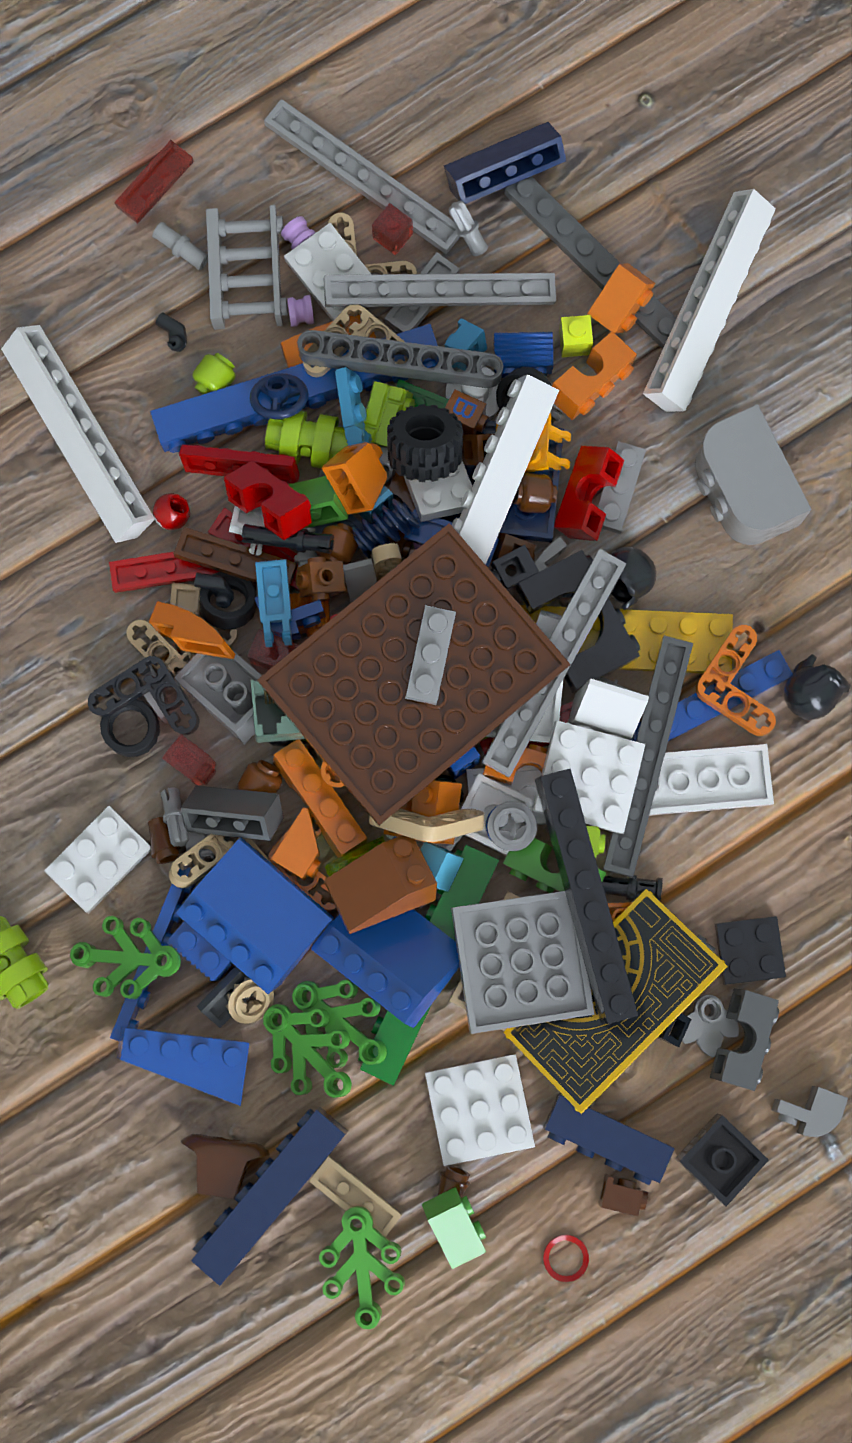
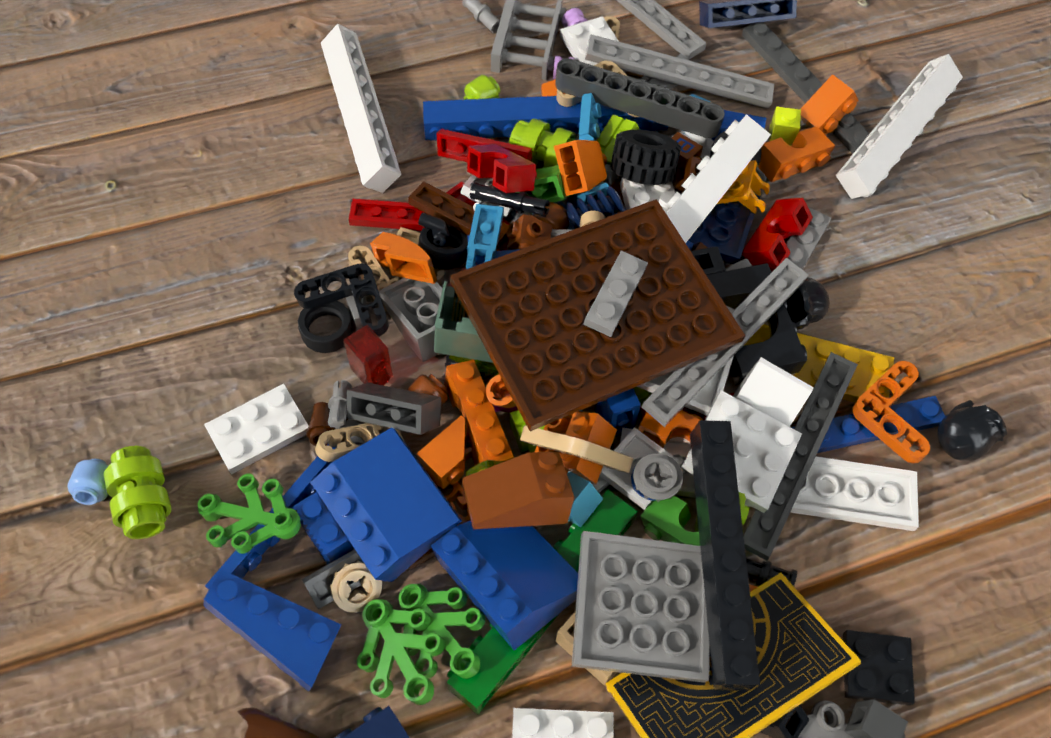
camera: 10 degrees right, 20 degrees down
red piece [153,493,190,531] -> none
black arm [156,312,187,352] -> none
dark blue piece [250,373,309,419] -> none
clear red brick [372,203,413,255] -> none
light grey axle [449,201,488,256] -> none
reddish brown head [512,473,558,513] -> none
light grey brick [695,404,812,545] -> none

